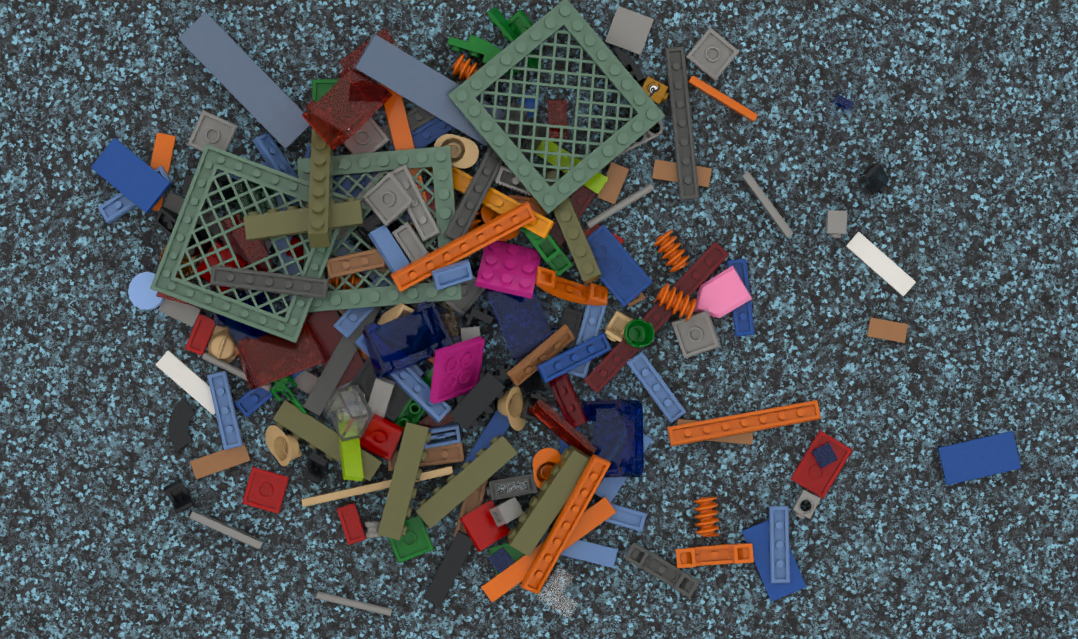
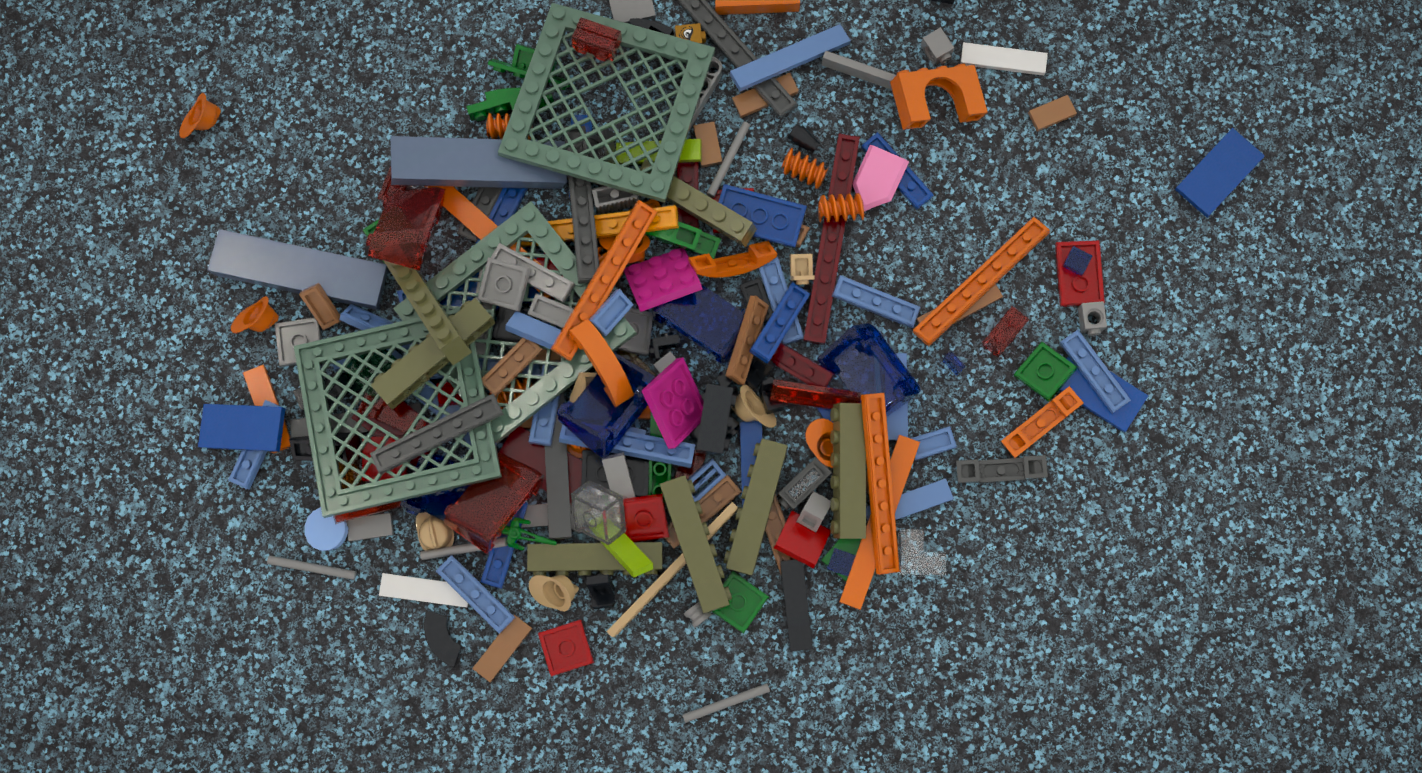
camera: 30 degrees left, 10 degrees down
black bracket [164,479,193,513] -> none
red tile [185,313,217,356] -> none
light grey tile [190,510,264,549] -> none
light grey tile [336,111,390,154] -> none
red tile [337,502,367,545] -> none
tan piece [434,134,479,169] -> none
clear red tile [547,100,567,139] -> none
green hair [623,319,655,348] -> none
light grey tile [672,310,721,359] -> none
orange piece [694,496,720,537] -> none
none -> orange piece [231,296,279,333]
none -> light grey bar [267,555,357,580]
none -> medium nougat tile [299,283,341,330]
none -> orange slope [569,319,634,407]
none -> clear red brick [571,17,622,61]
none -> medium blue tile [729,24,851,92]
none -> black cone [787,124,820,153]
none -> orange arch [890,64,988,130]
none -> clear blue tile [942,351,965,376]
none -> clear red brick [982,306,1029,357]
none -> green tile [1014,342,1077,402]

